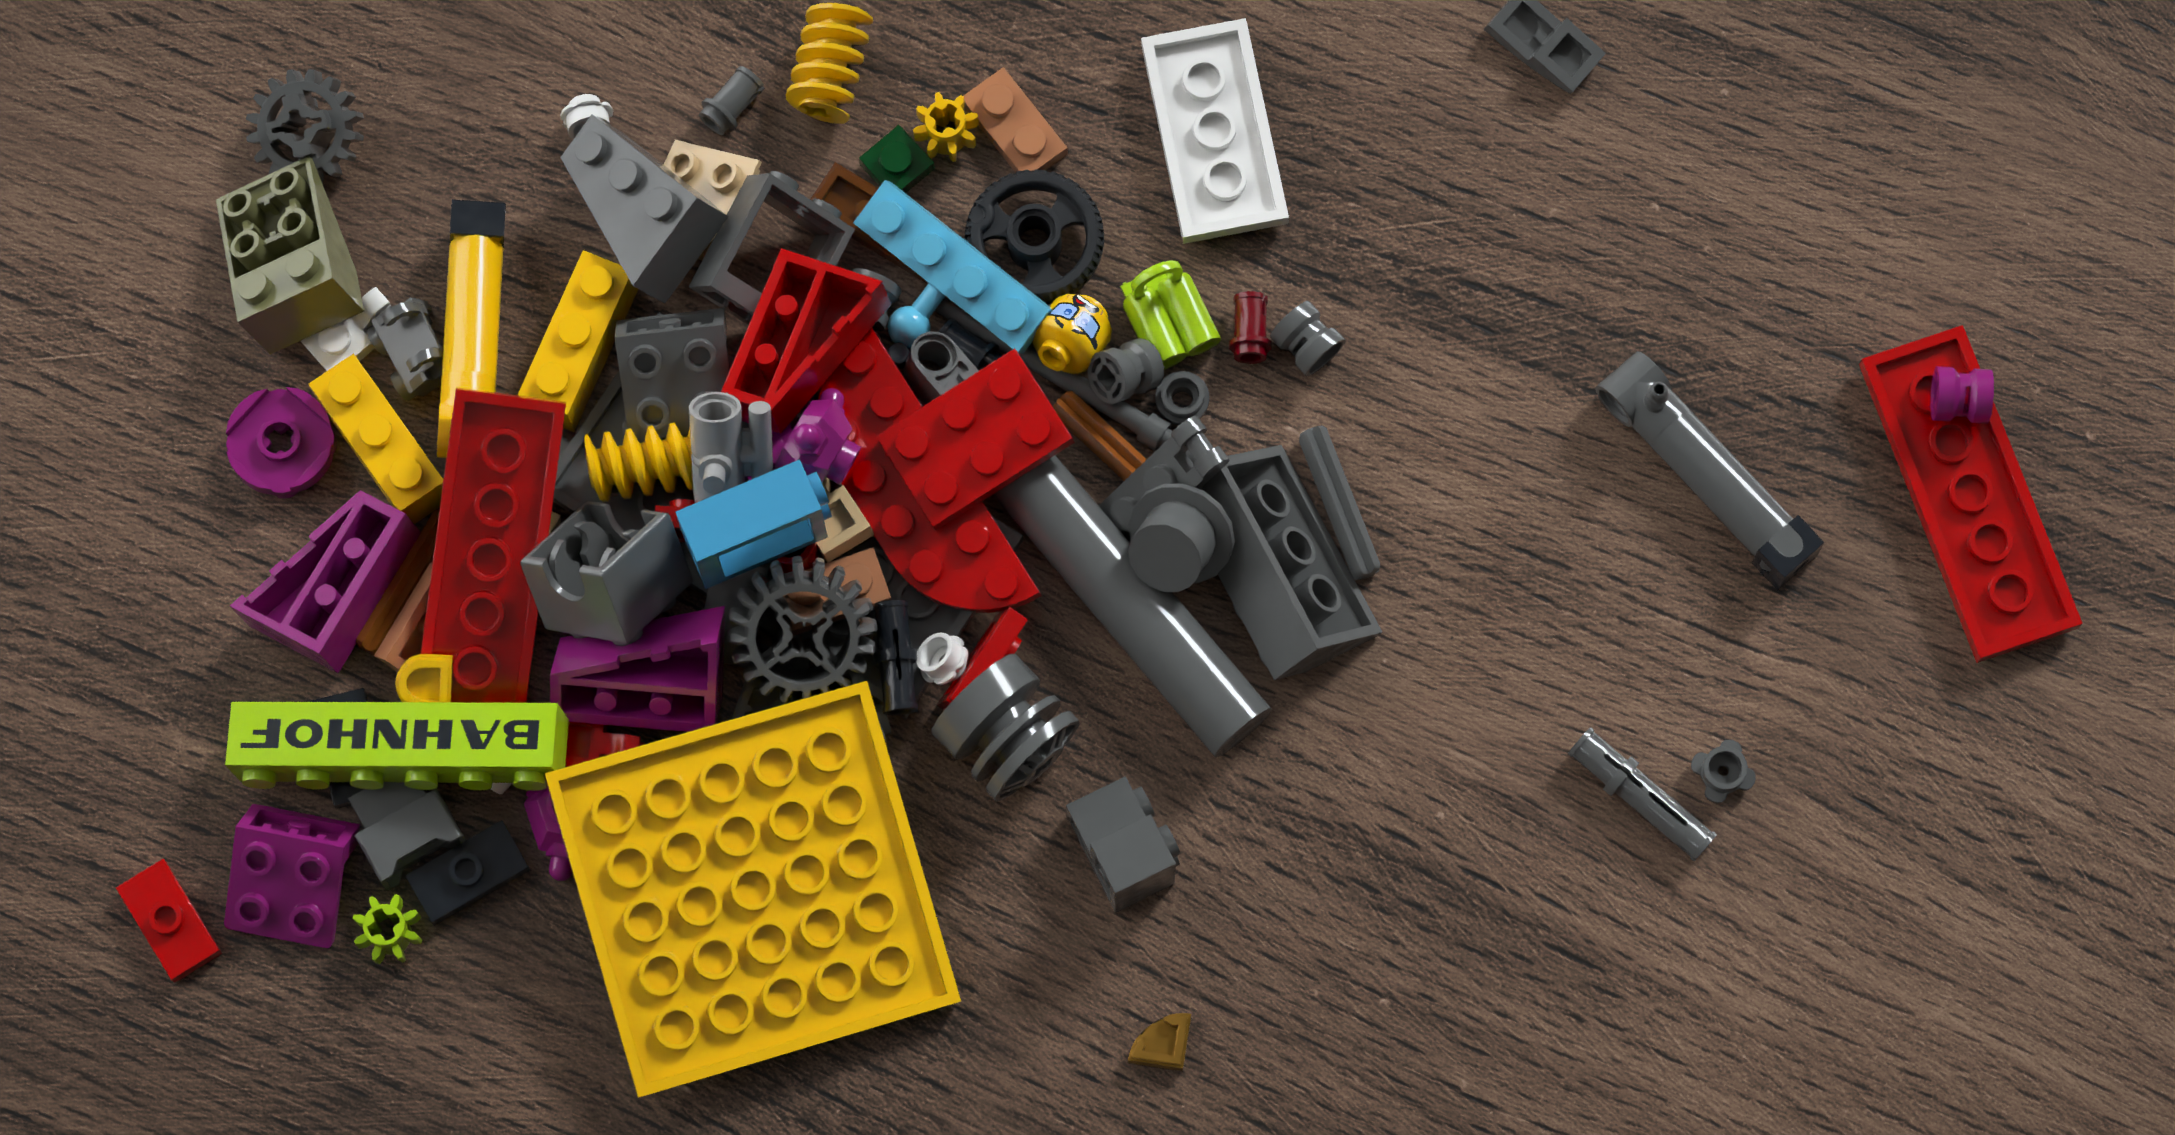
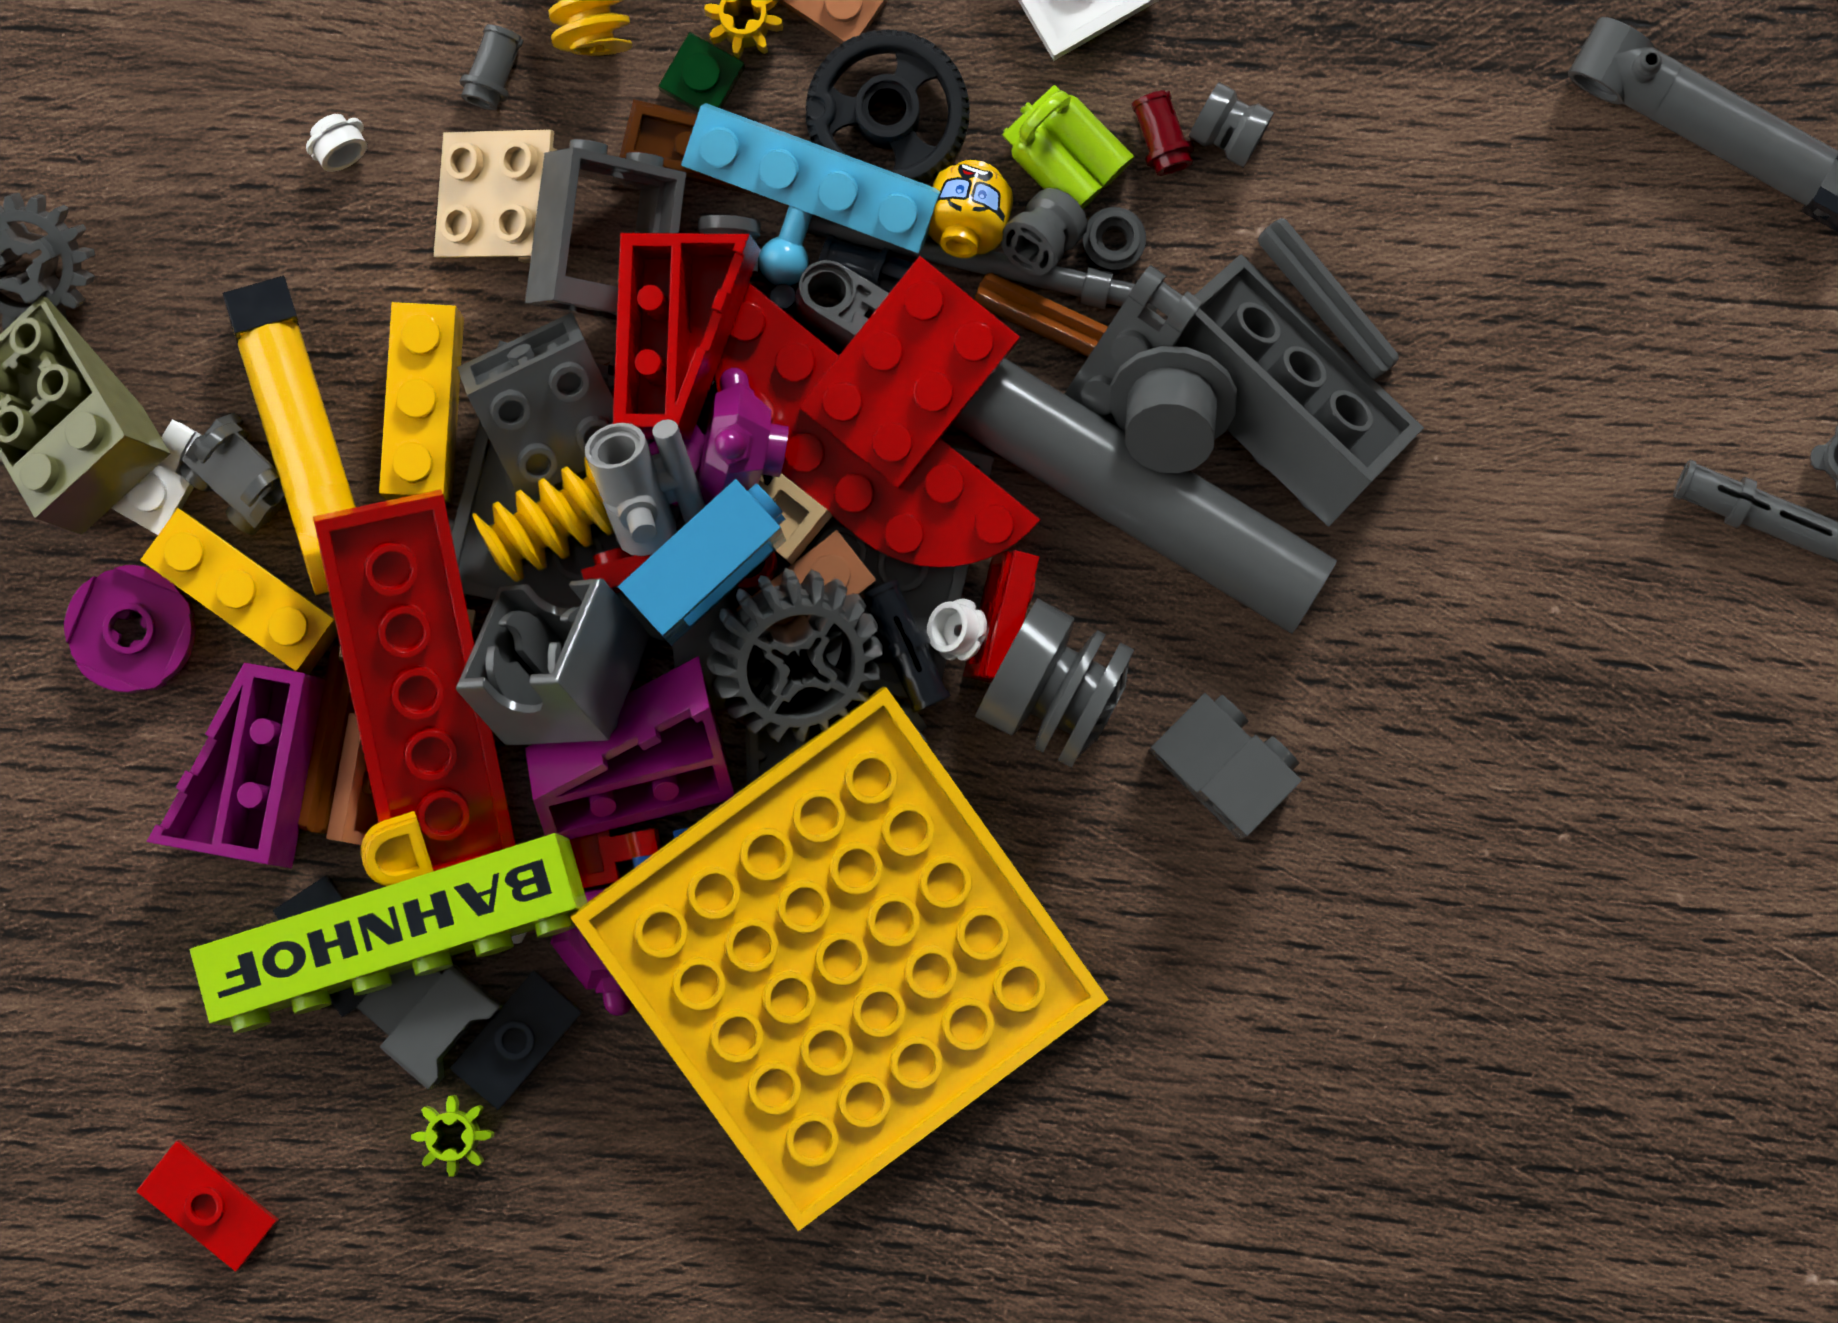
camera: 15 degrees left, 10 degrees up
magenta bracket [224,804,360,948] -> none
wedge [560,114,729,303] -> none
pearl gold tile [1128,1013,1191,1071] -> none

